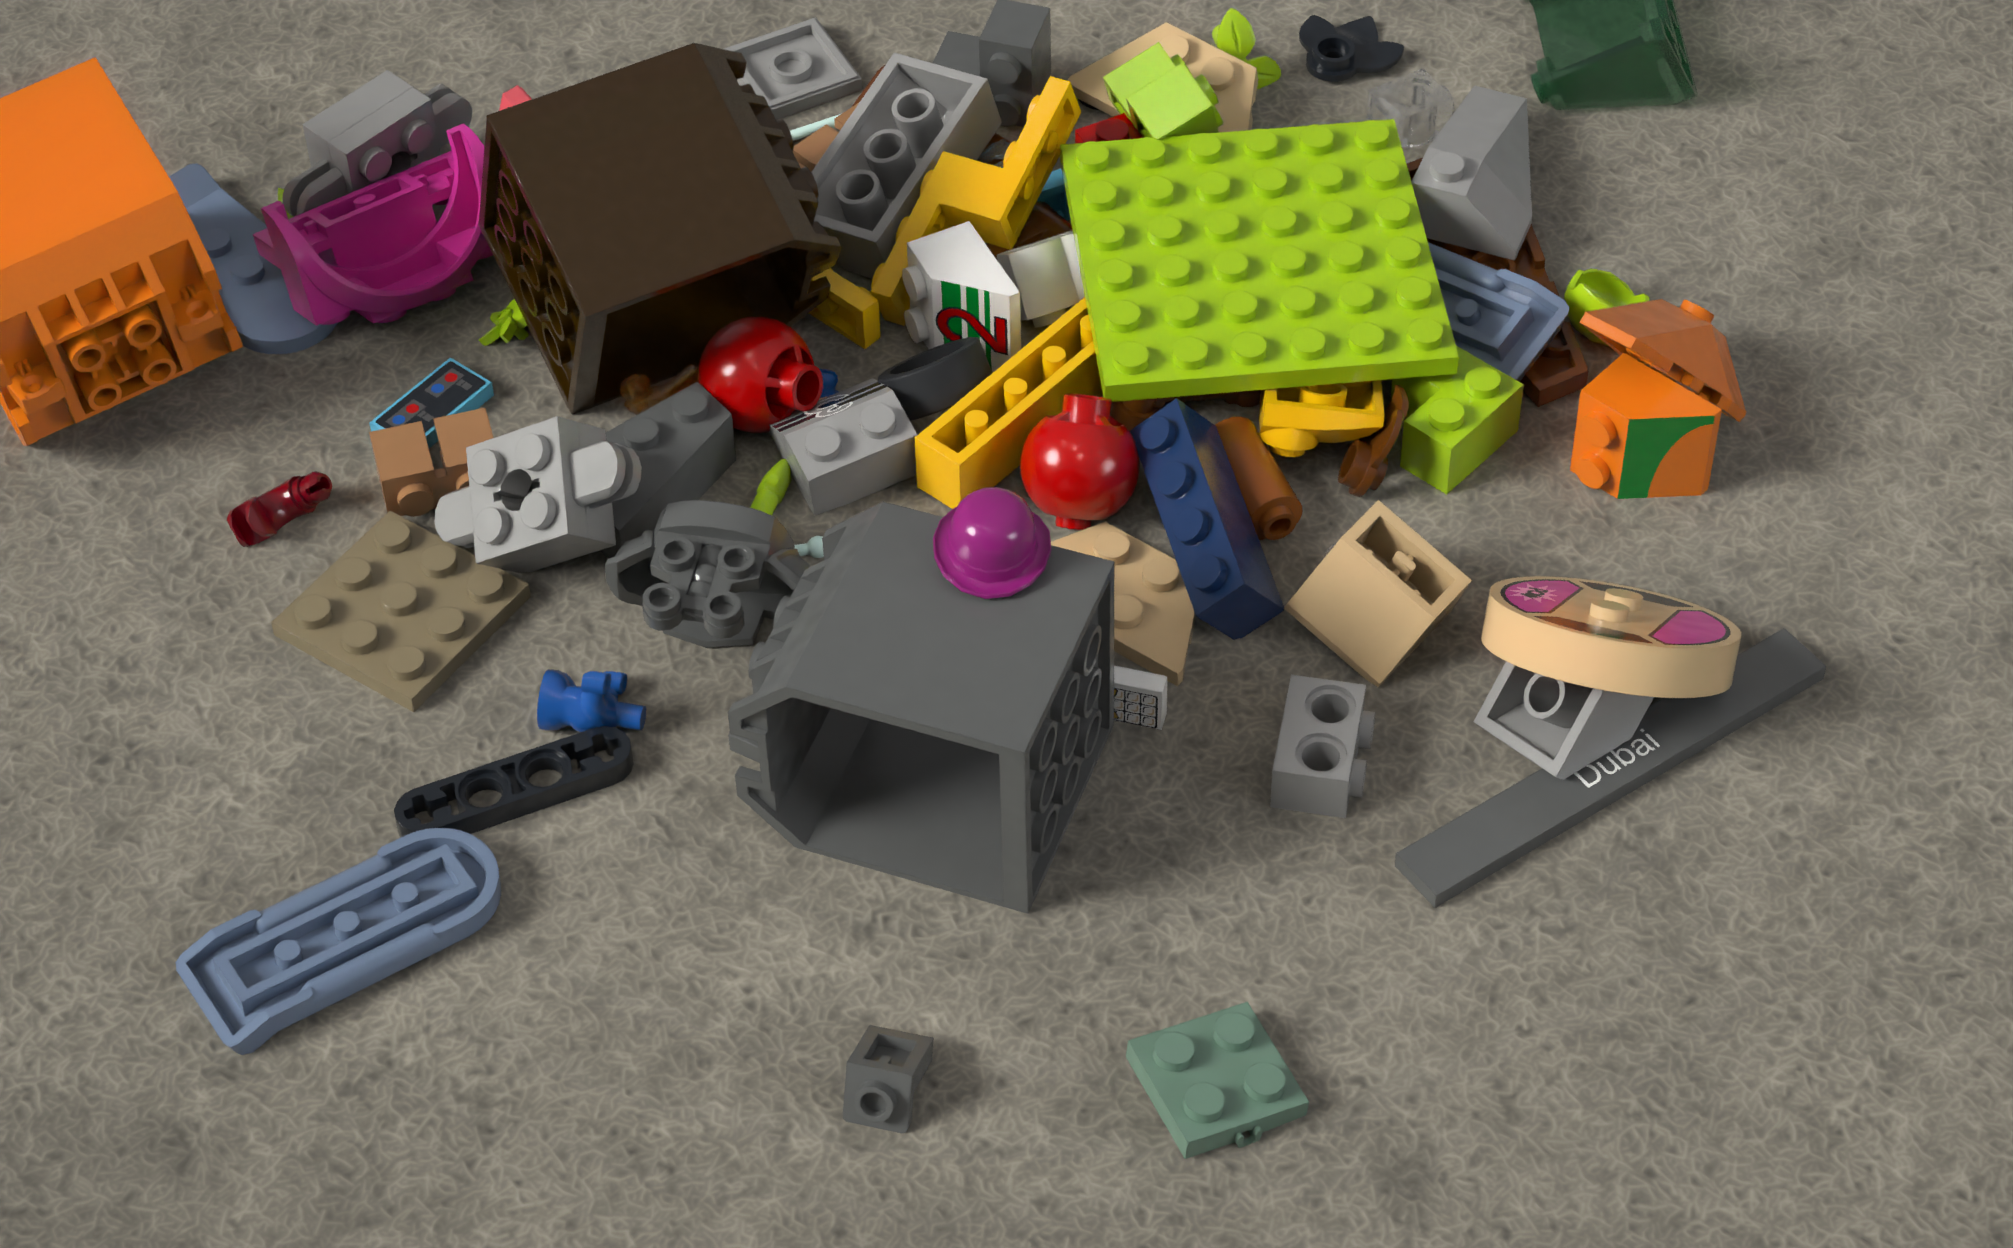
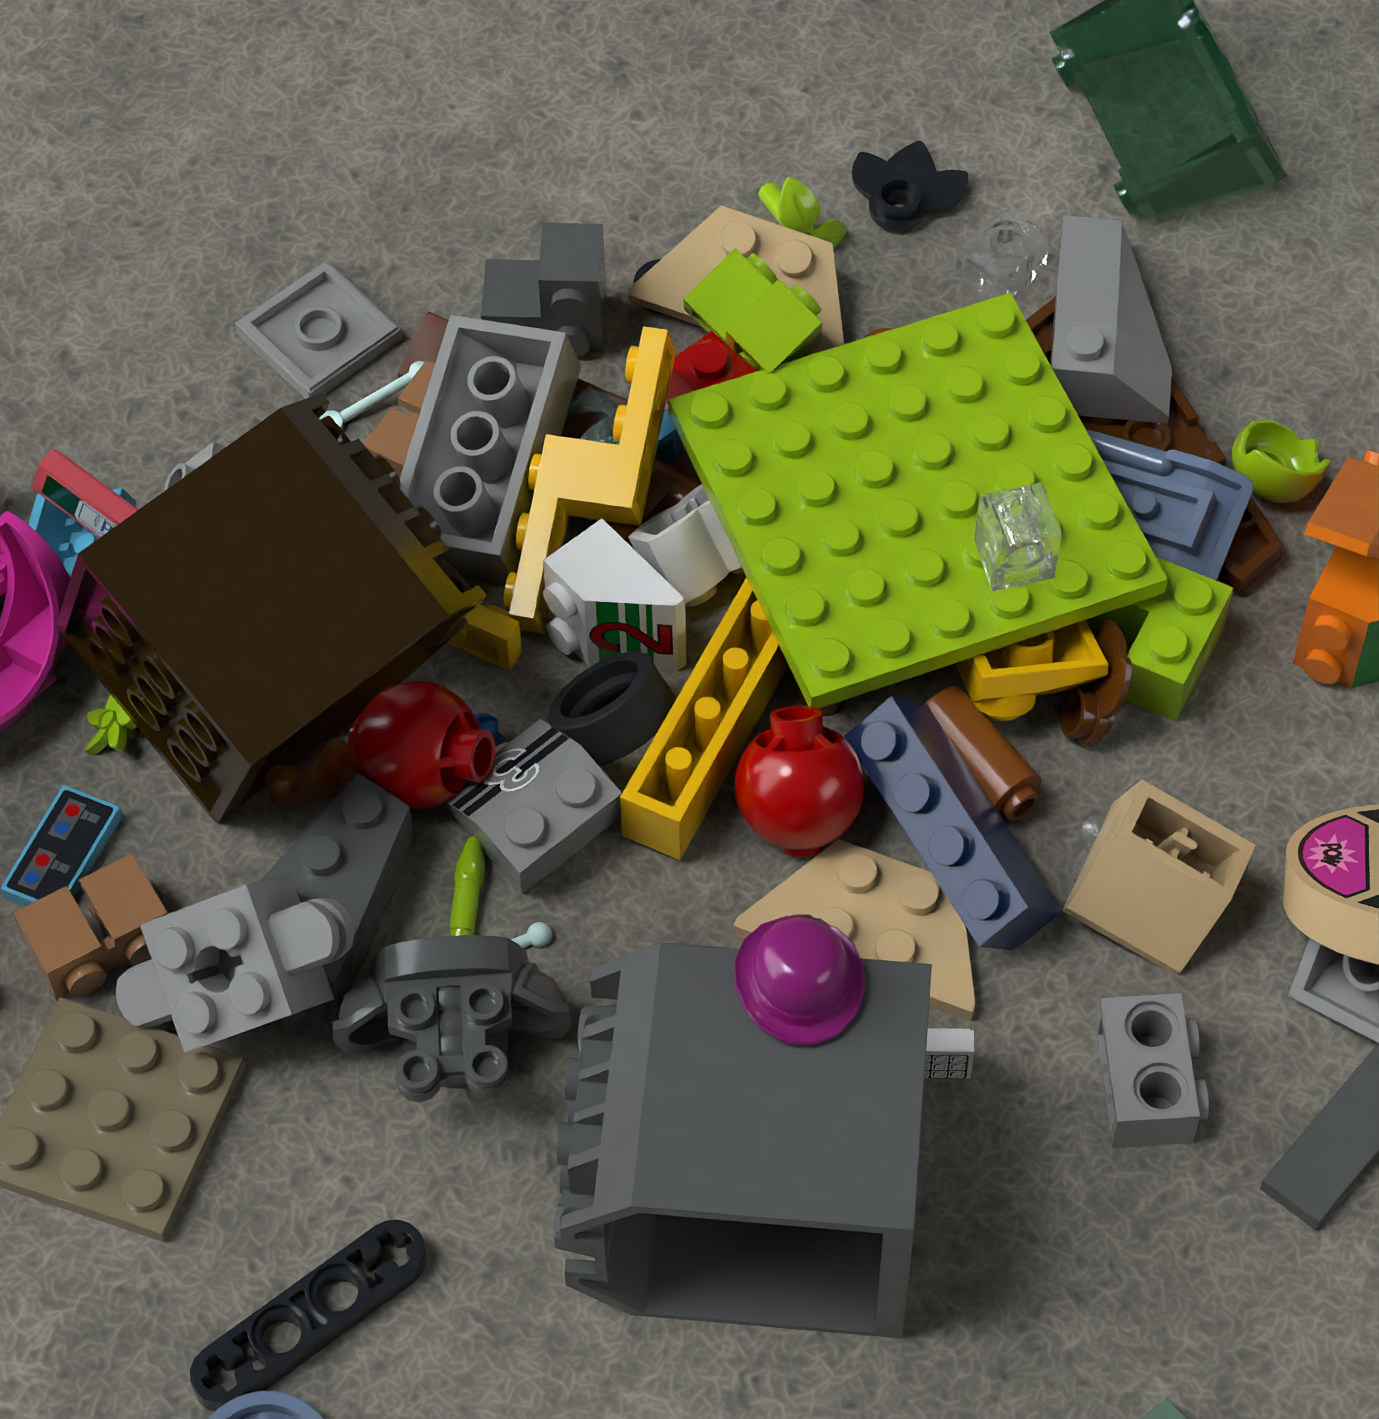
camera: 15 degrees left, 10 degrees up
blue piece [537,669,646,732] -> none
none -> clear brick [974,483,1062,591]

